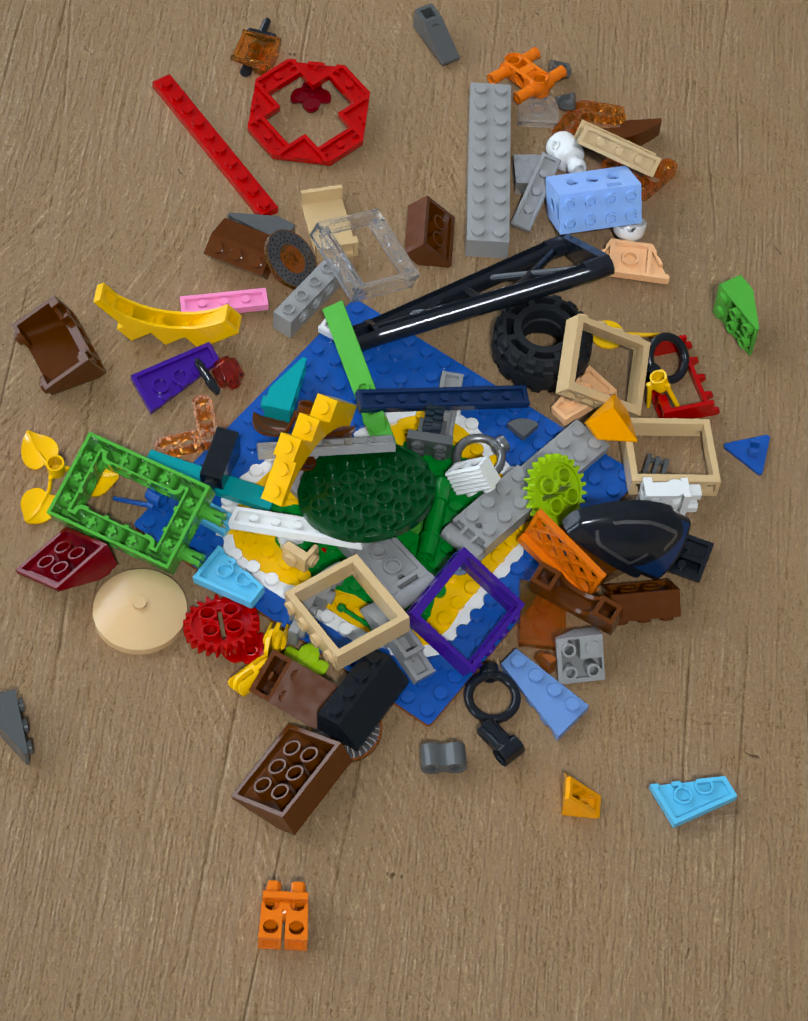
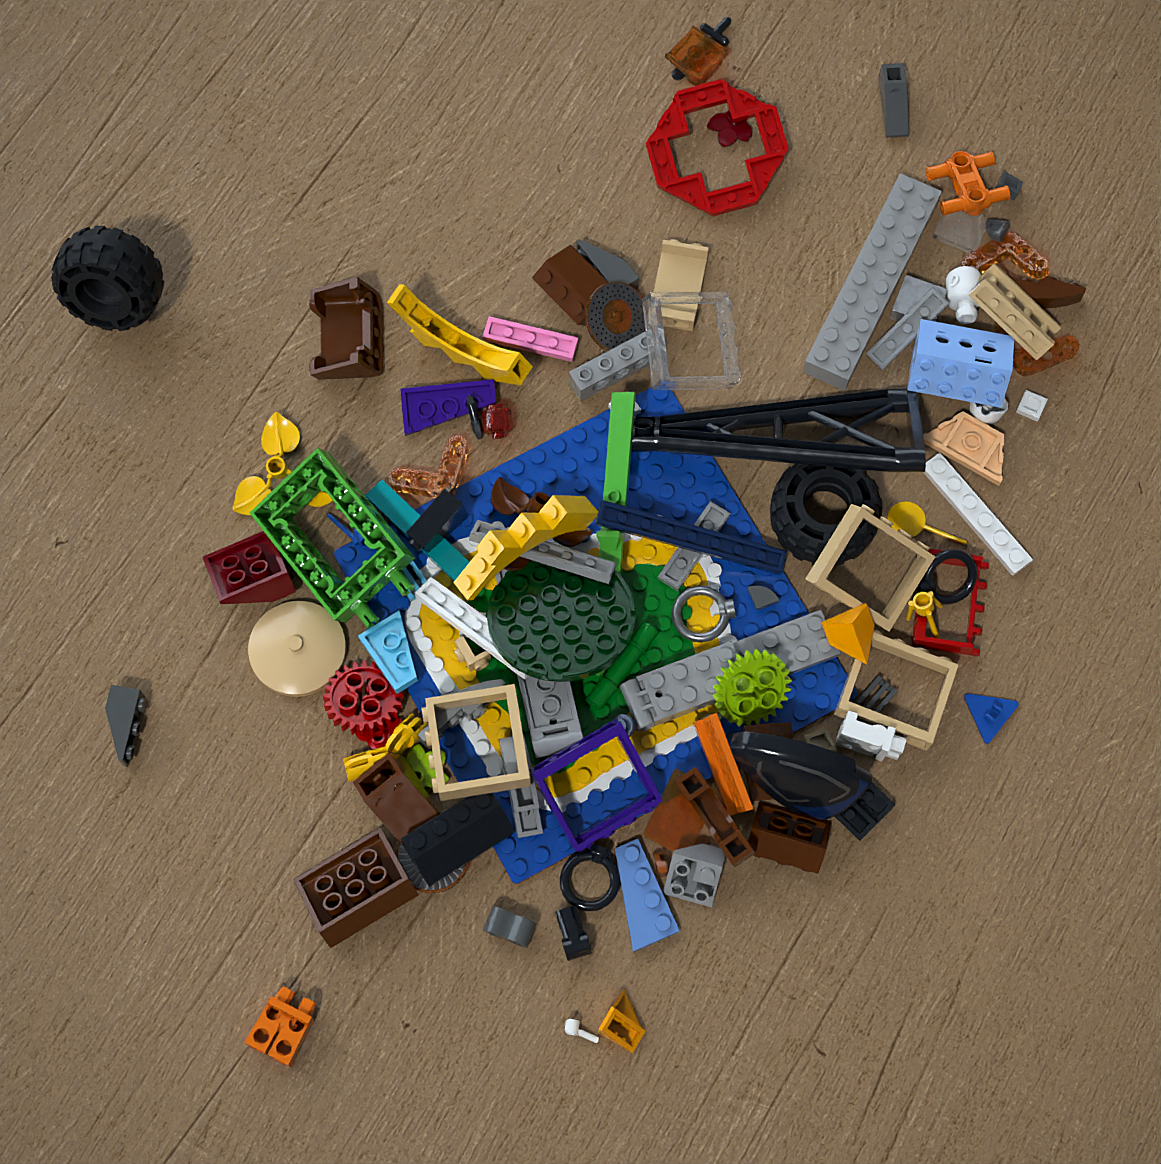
camera: 30 degrees right, 15 degrees up
red plate [152,74,278,215] -> none
teal slope [261,357,307,423] -> none
green hinge [337,603,372,631] -> none
reddish brown slope [404,196,455,268] -> none
dark grey plate [407,404,453,461] -> none
white brick [445,455,501,497] -> none
light nougat wing [551,365,617,426] -> none
medium azure wing [649,776,737,828] -> none
bright green slope [713,275,759,356] -> none
none -> white hand [565,1019,599,1043]
none -> white plate [923,453,1033,576]
none -> white tile [1016,390,1048,422]

